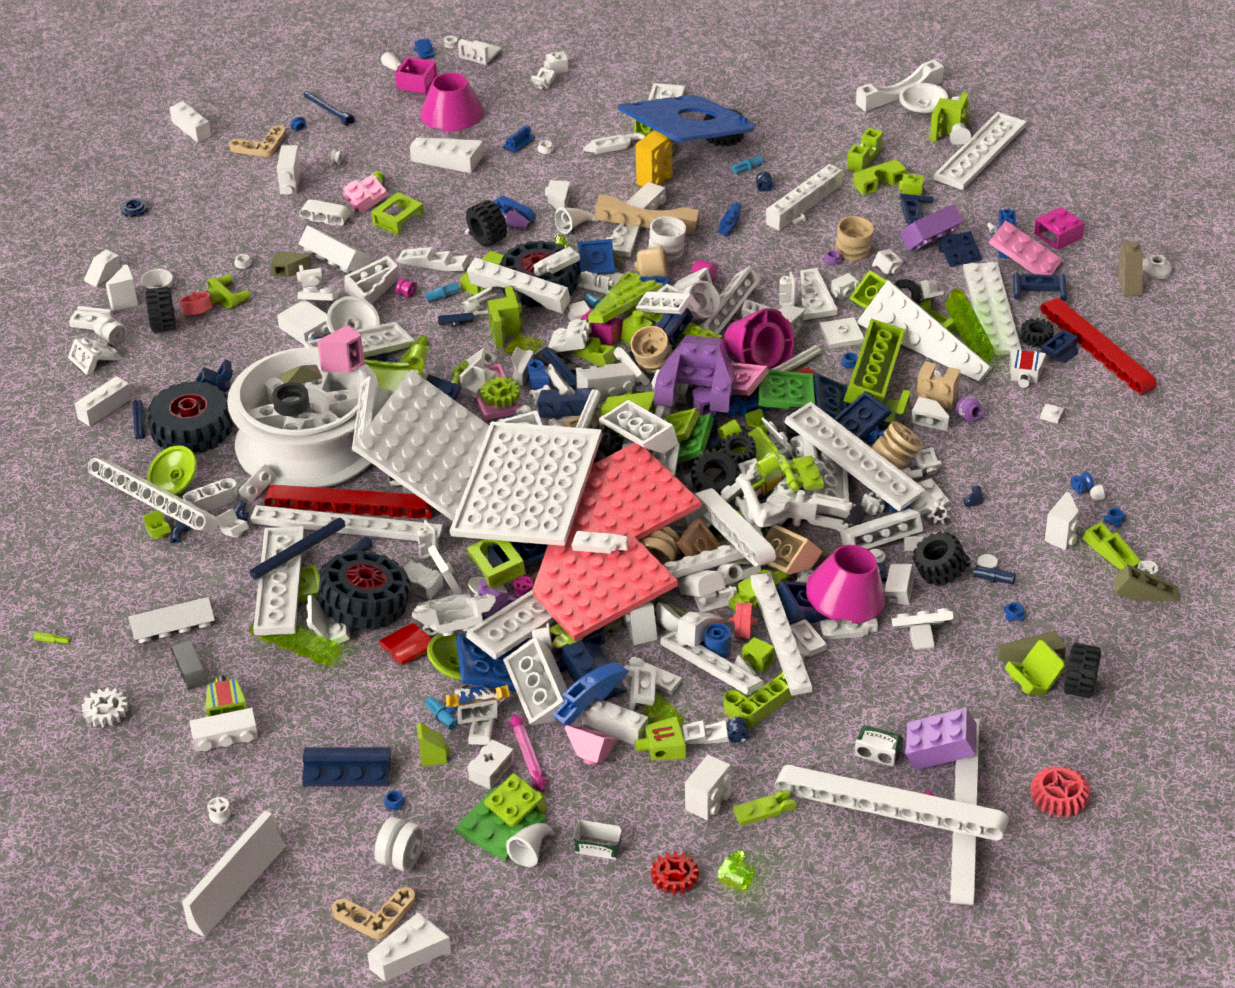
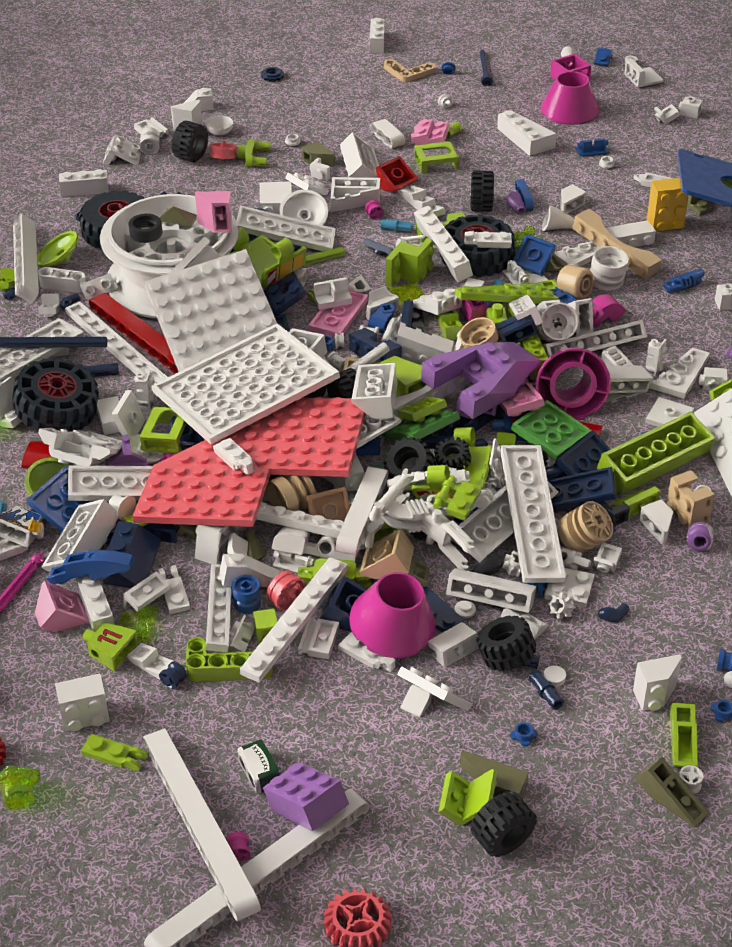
camera: 40 degrees right, 0 degrees up
white brick [277,145,301,195] -> none
lime gear [480,376,520,408] -> none
white axle [757,345,821,387] -> none
none -> red slope [376,156,418,192]

